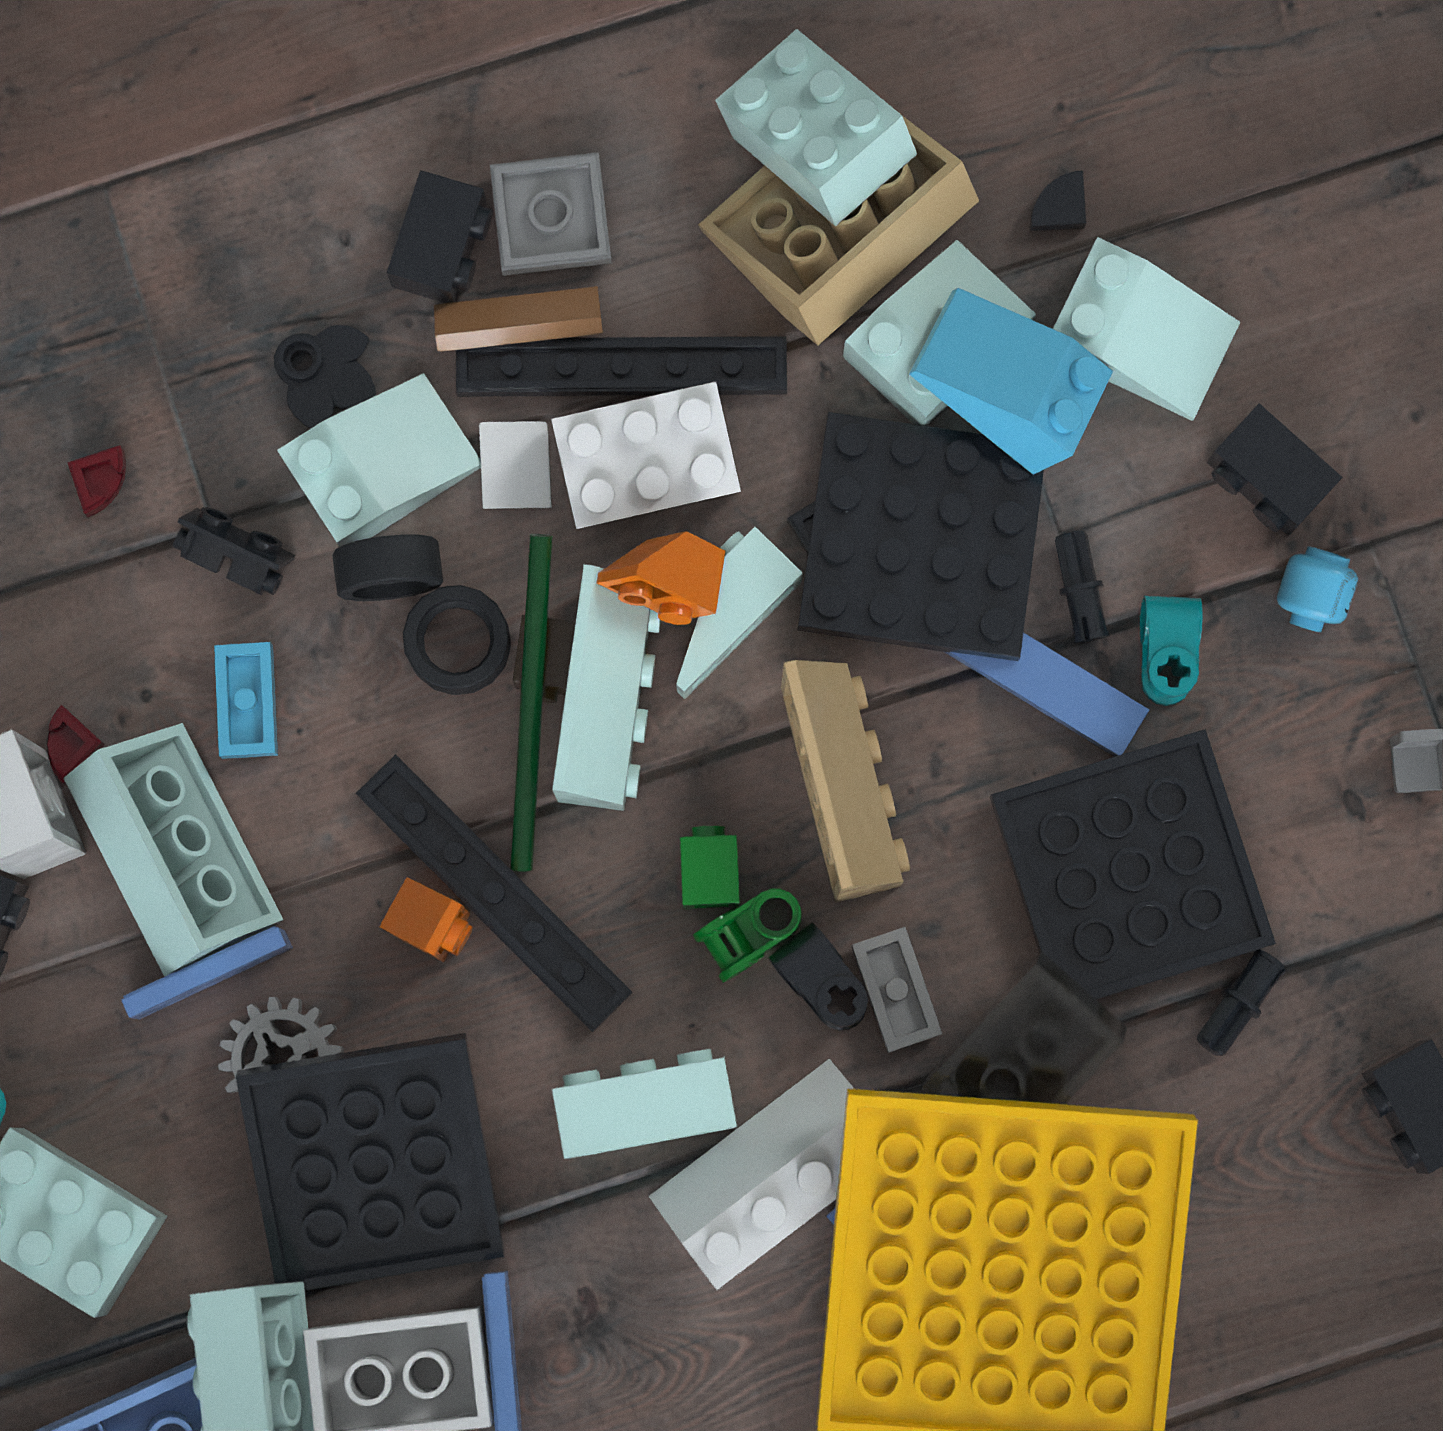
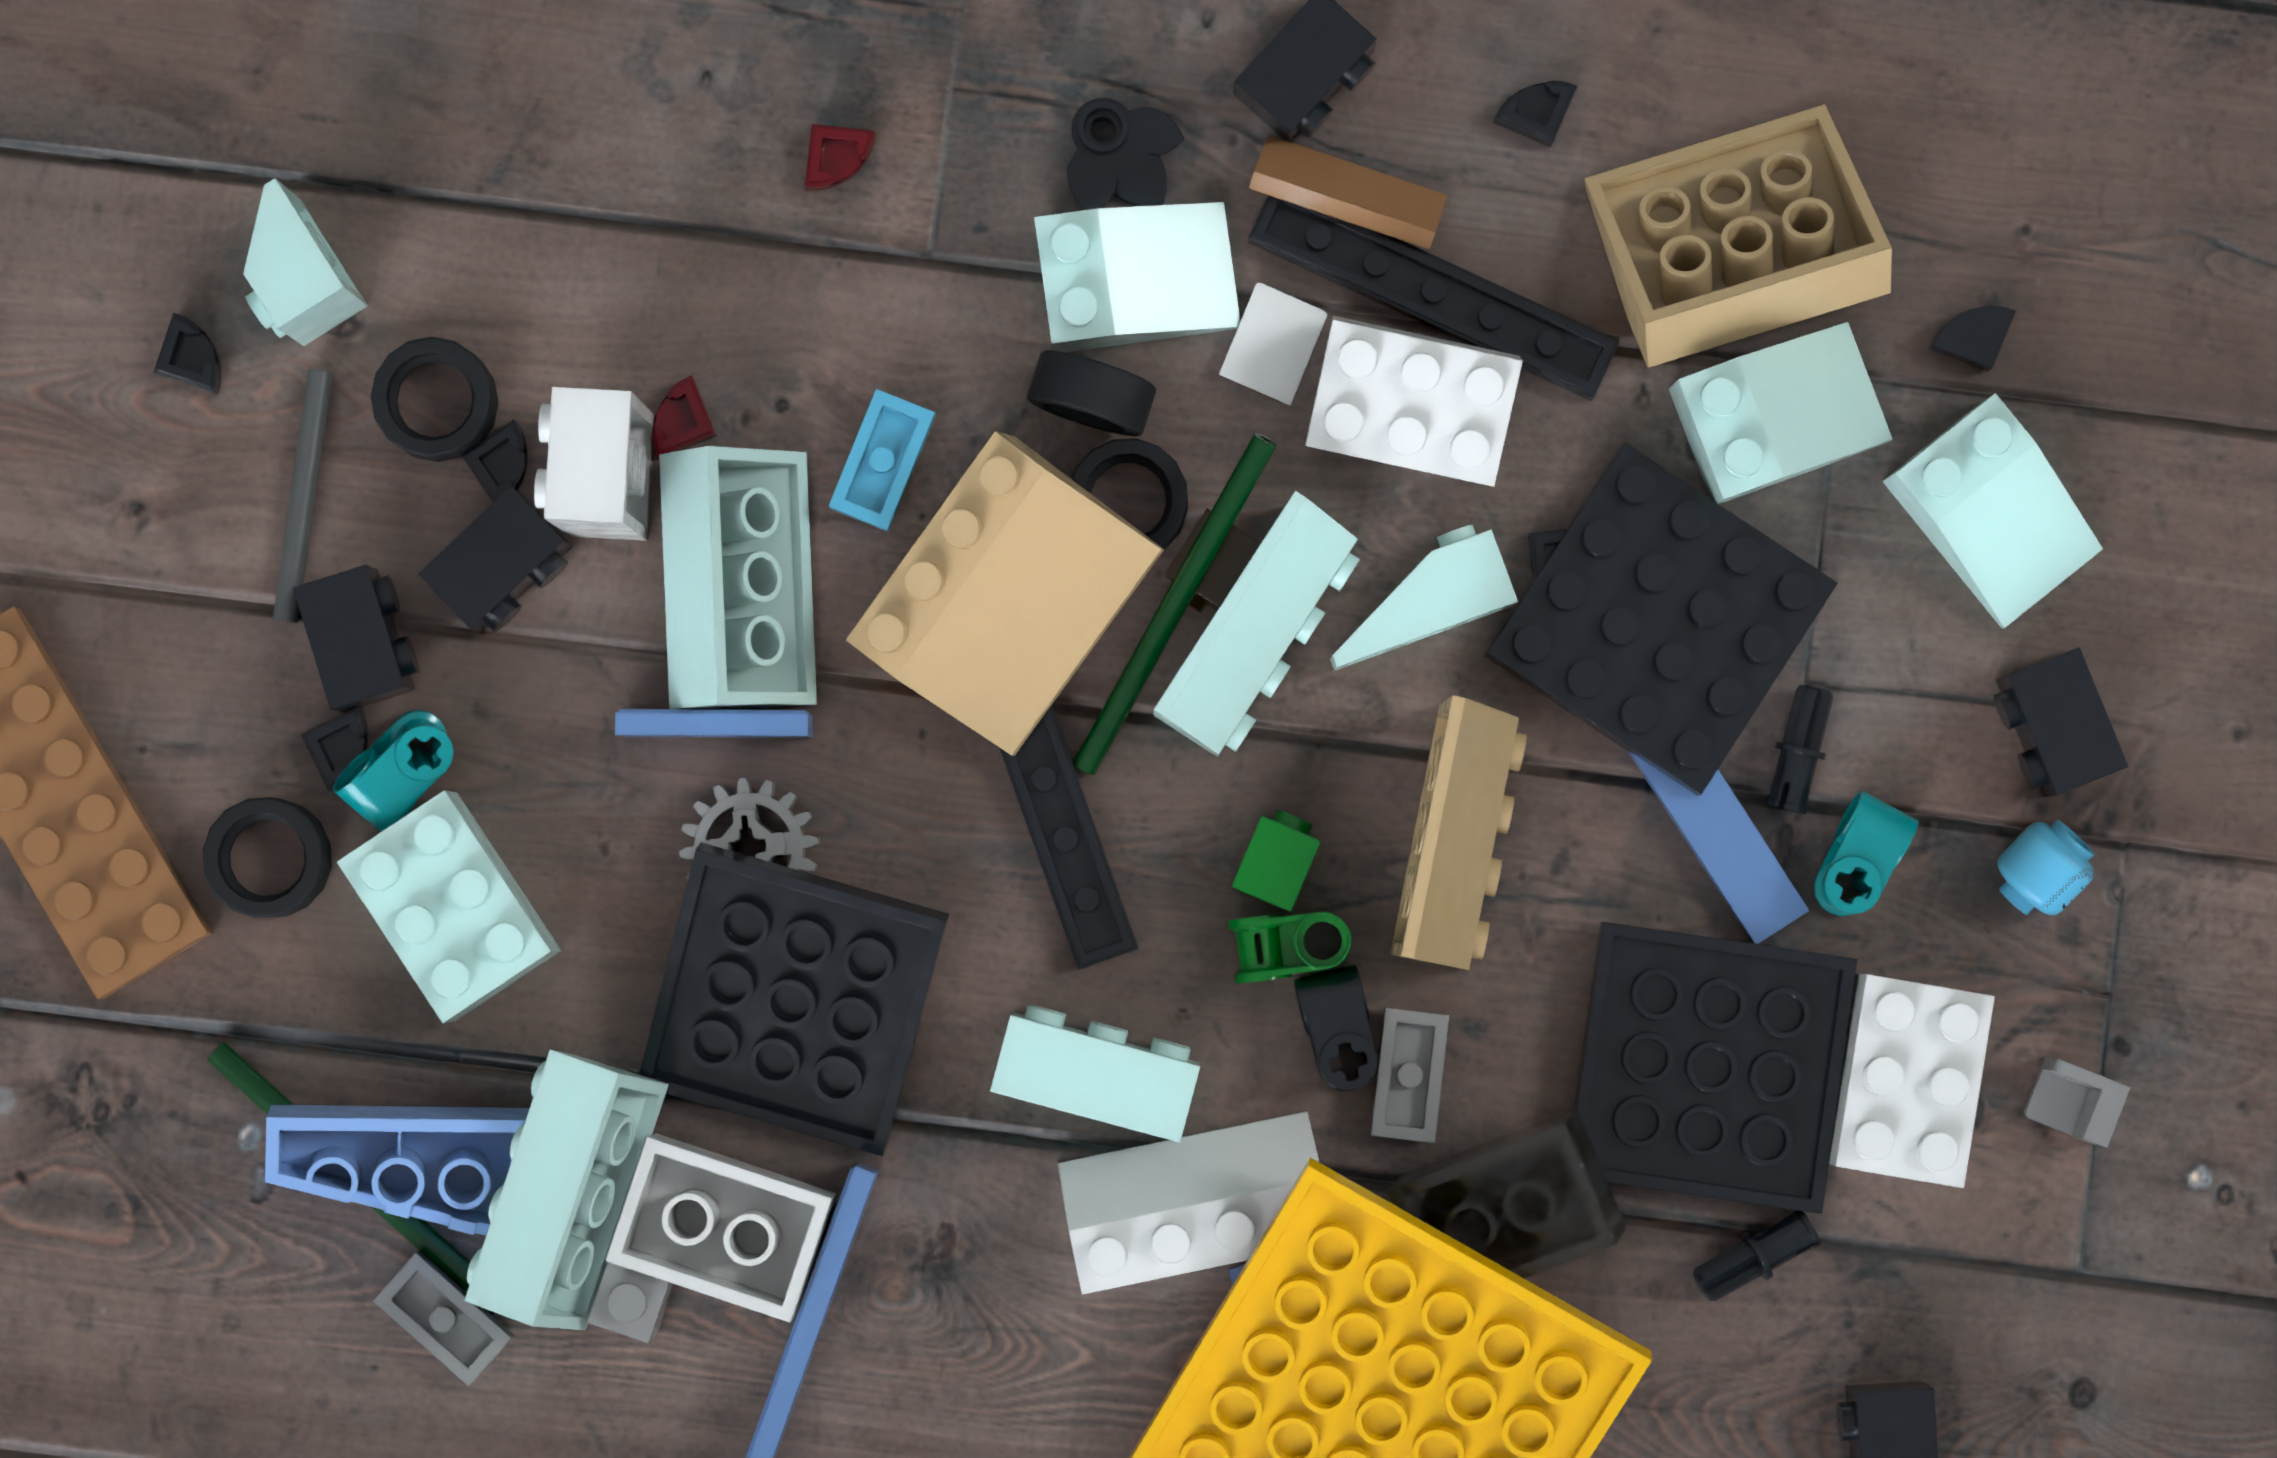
camera: 30 degrees right, 5 degrees up
black hinge [173,507,296,595] -> none
orange slope [379,877,473,963] -> none
light grey plate [490,152,612,276] -> none
orange slope [597,531,725,625] -> none
light aqua brick [715,29,917,226] -> none
medium azure slope [909,288,1113,475] -> none
none -> tan slope [846,431,1164,756]
none -> black tile [1493,80,1577,147]
none -> white brick [1829,973,1995,1188]

